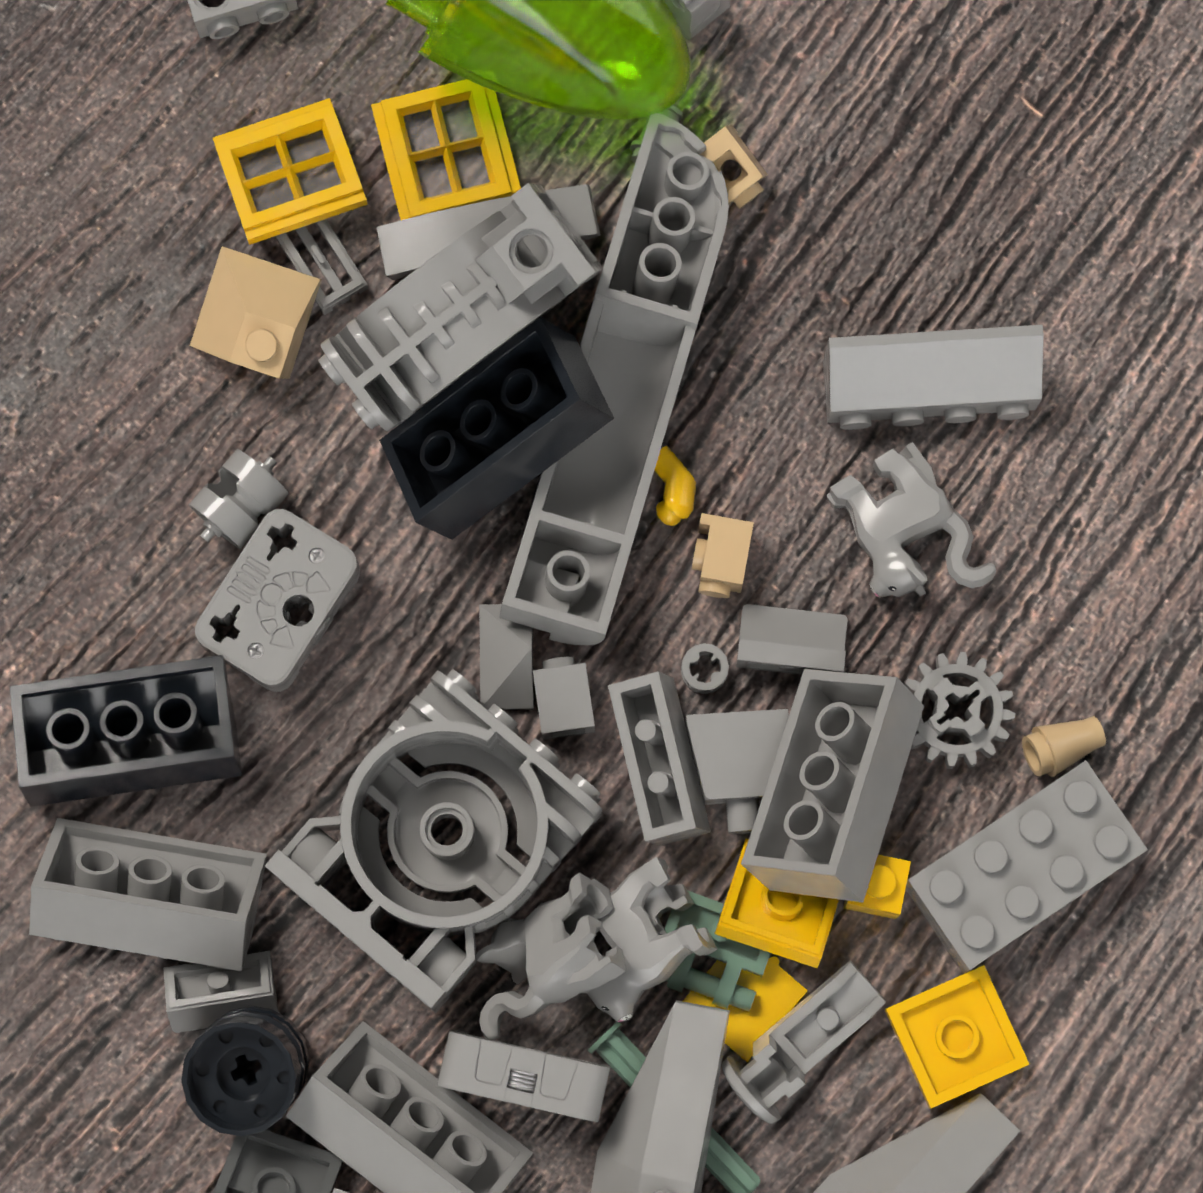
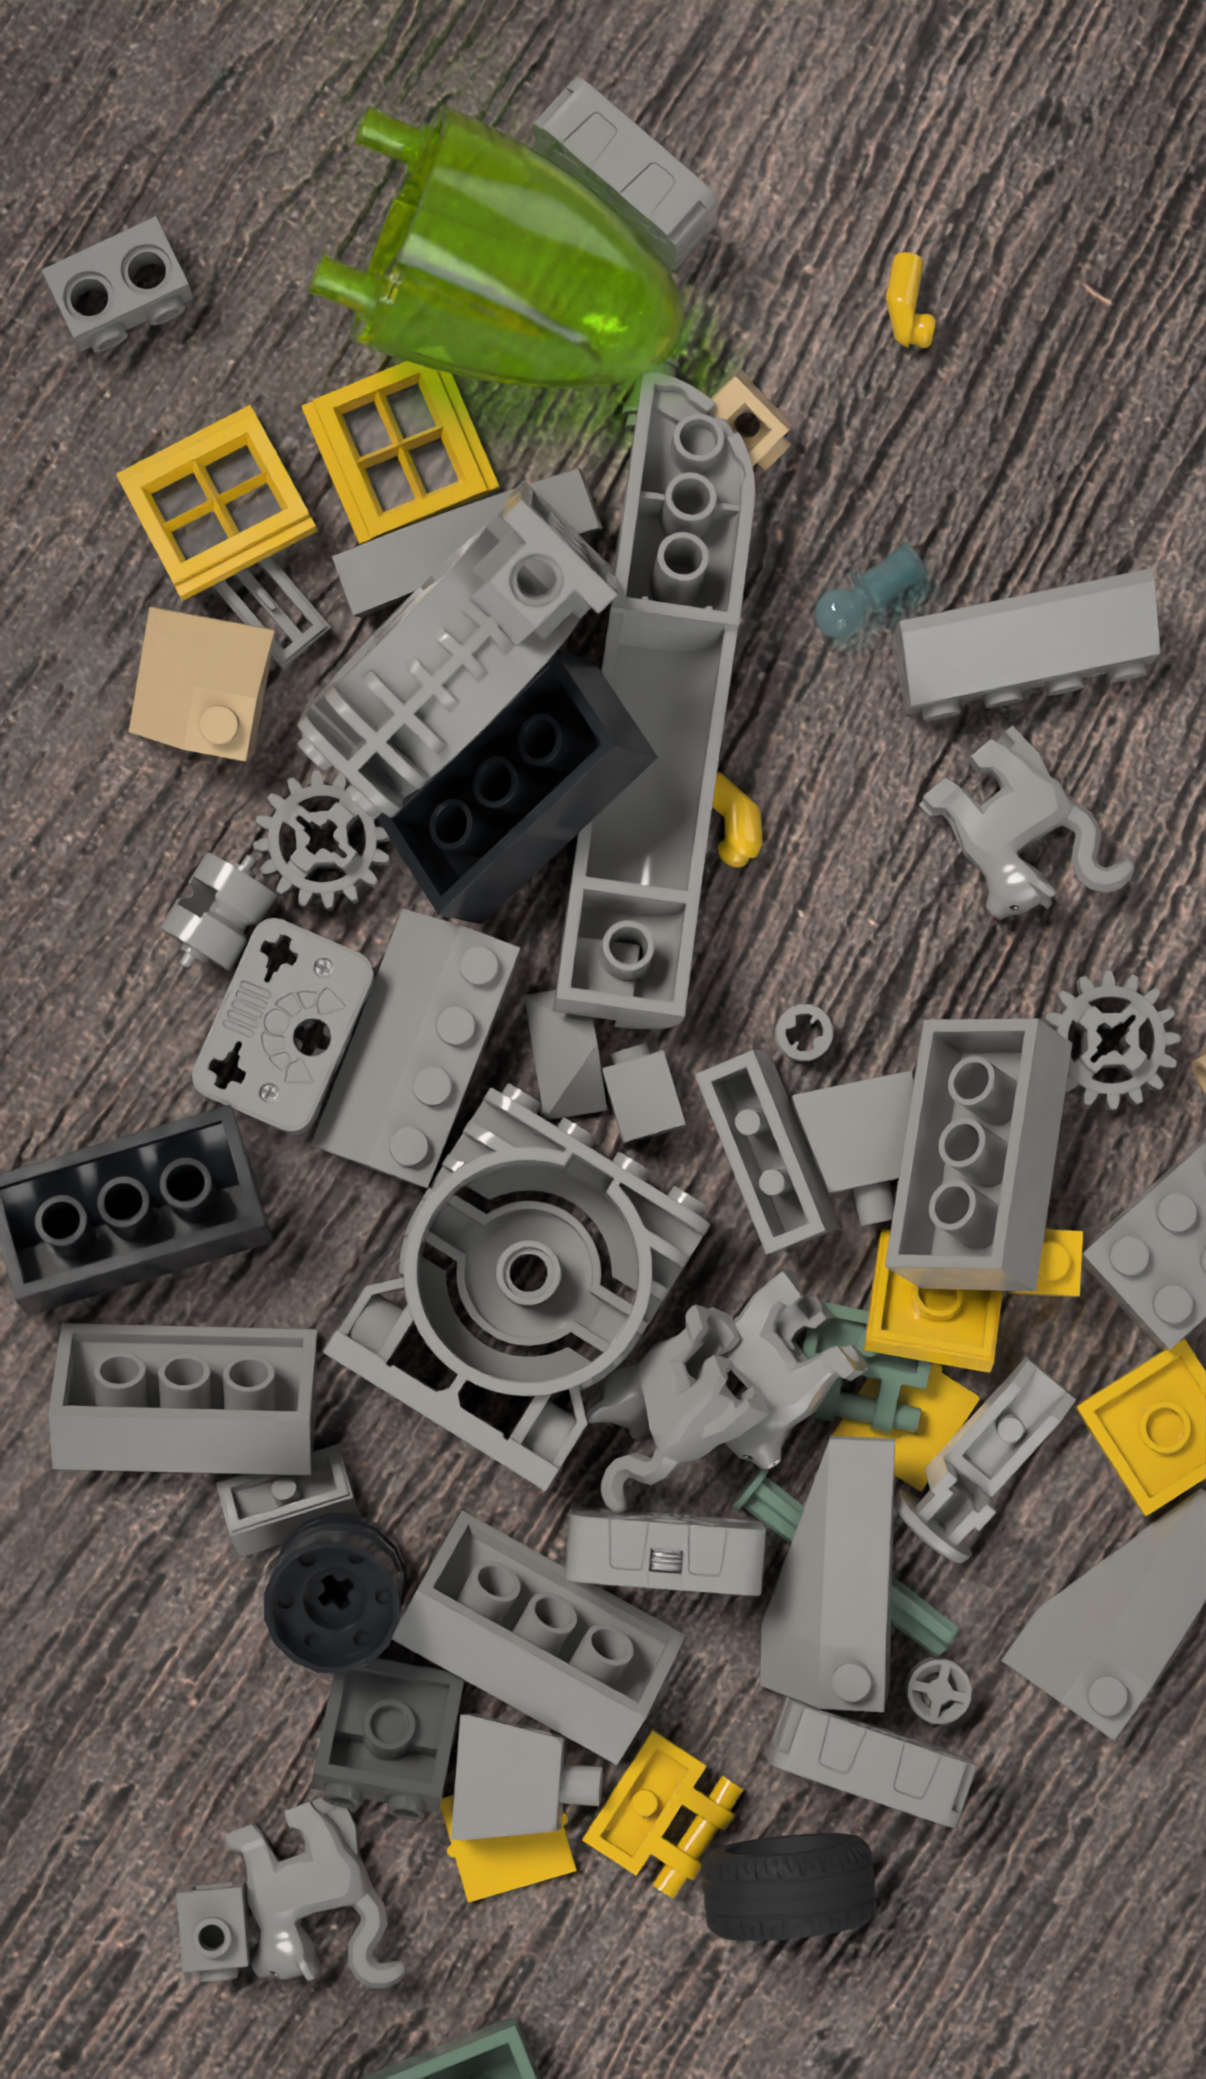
camera: 15 degrees left, 5 degrees up
tan brick [692,513,754,598] -> none
light grey panel [736,604,848,675] -> none
none -> light grey gear [253,770,391,911]
none -> light grey slope [311,909,521,1190]
none -> clear light blue pin [815,542,928,639]
none -> yellow arm [886,252,936,348]

